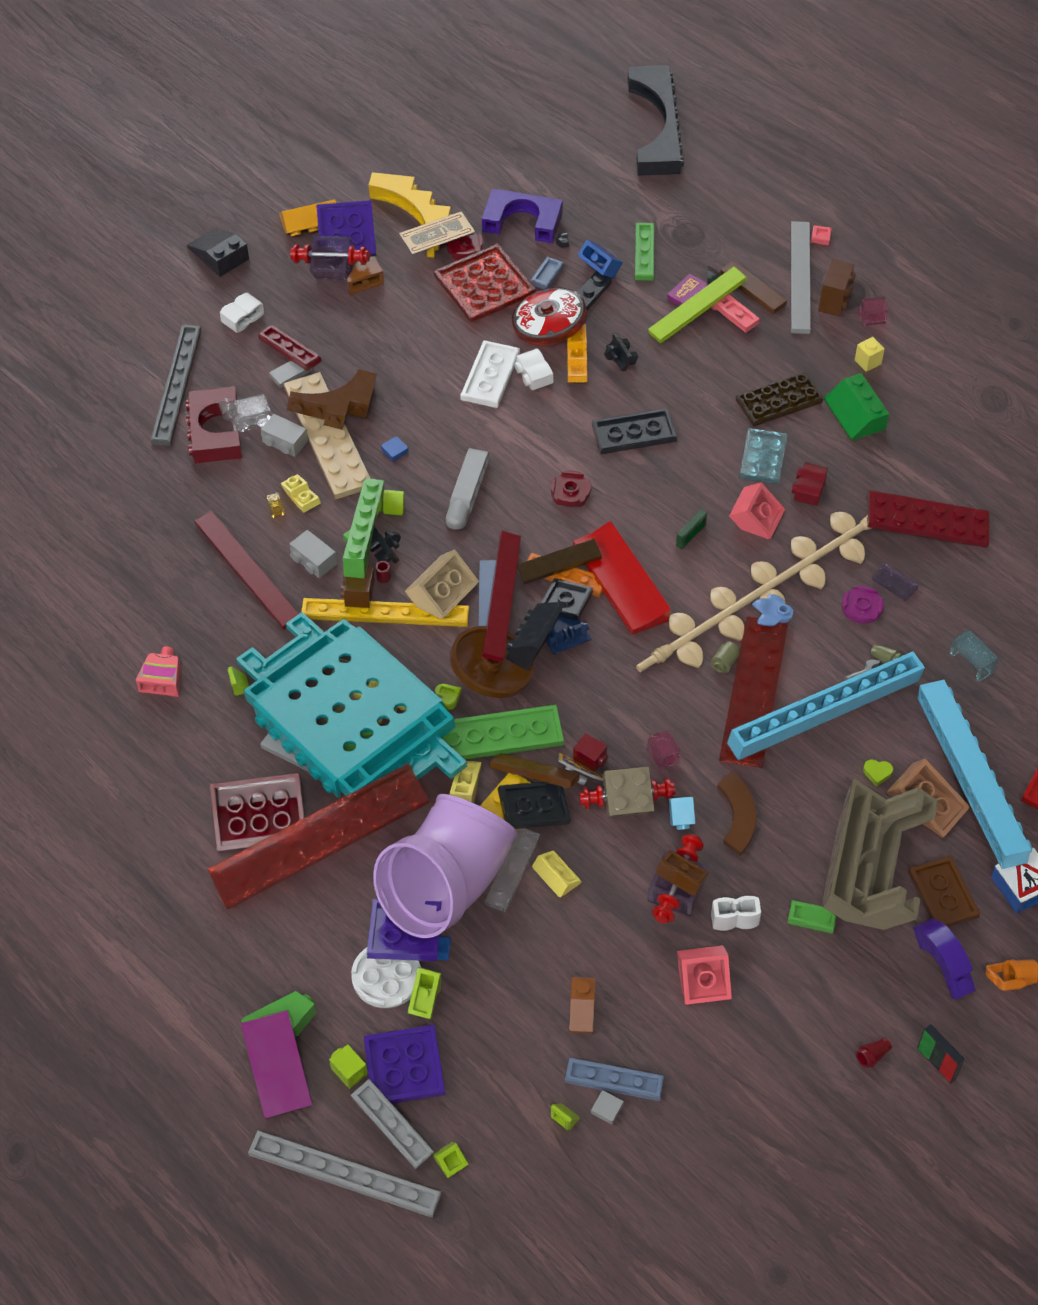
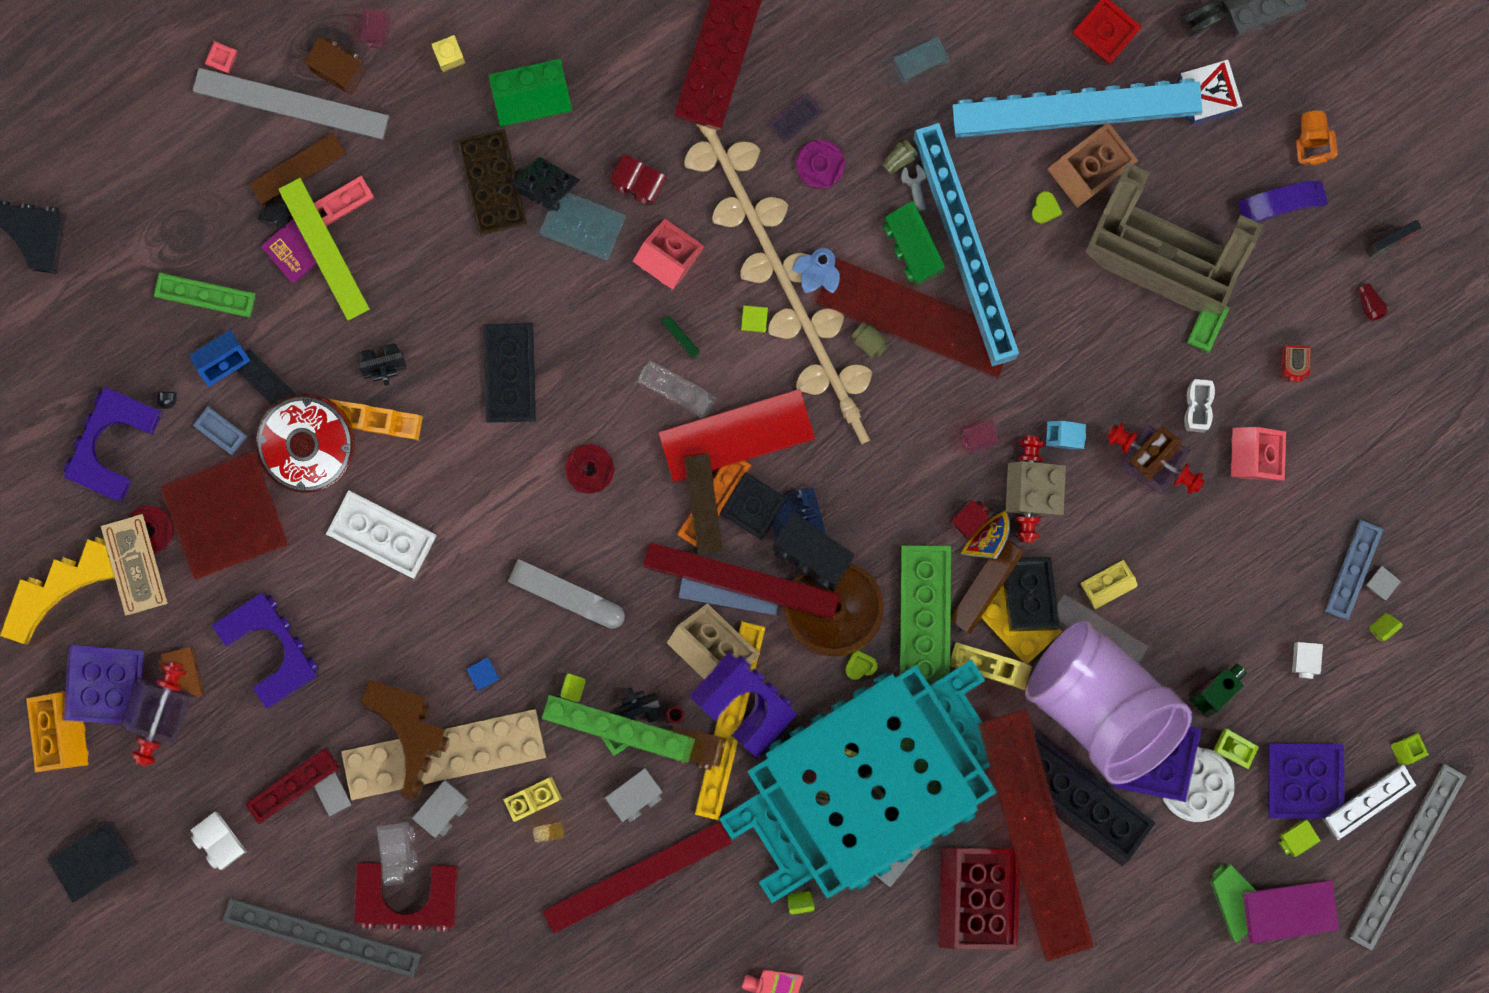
camera: 85 degrees left, 30 degrees up
white brick [514,349,553,391] -> none
dark orange slope [569,977,595,1034] -> none
reddish brown tile [717,770,756,856] -> none
reddish brown plate [908,856,980,927] -> none
none -> dark purple arch [212,593,319,709]
none -> black hinge [512,157,580,212]
none -> clear slope [637,360,717,419]
none -> dark purple arch [689,652,797,759]
none -> lime tile [741,305,768,333]
none -> green slope [882,201,945,286]
none -> black arch [1003,733,1155,866]
none -> dark green torso [1190,663,1247,718]
none -> brick [1281,346,1311,383]
none -> white brick [1292,642,1323,679]

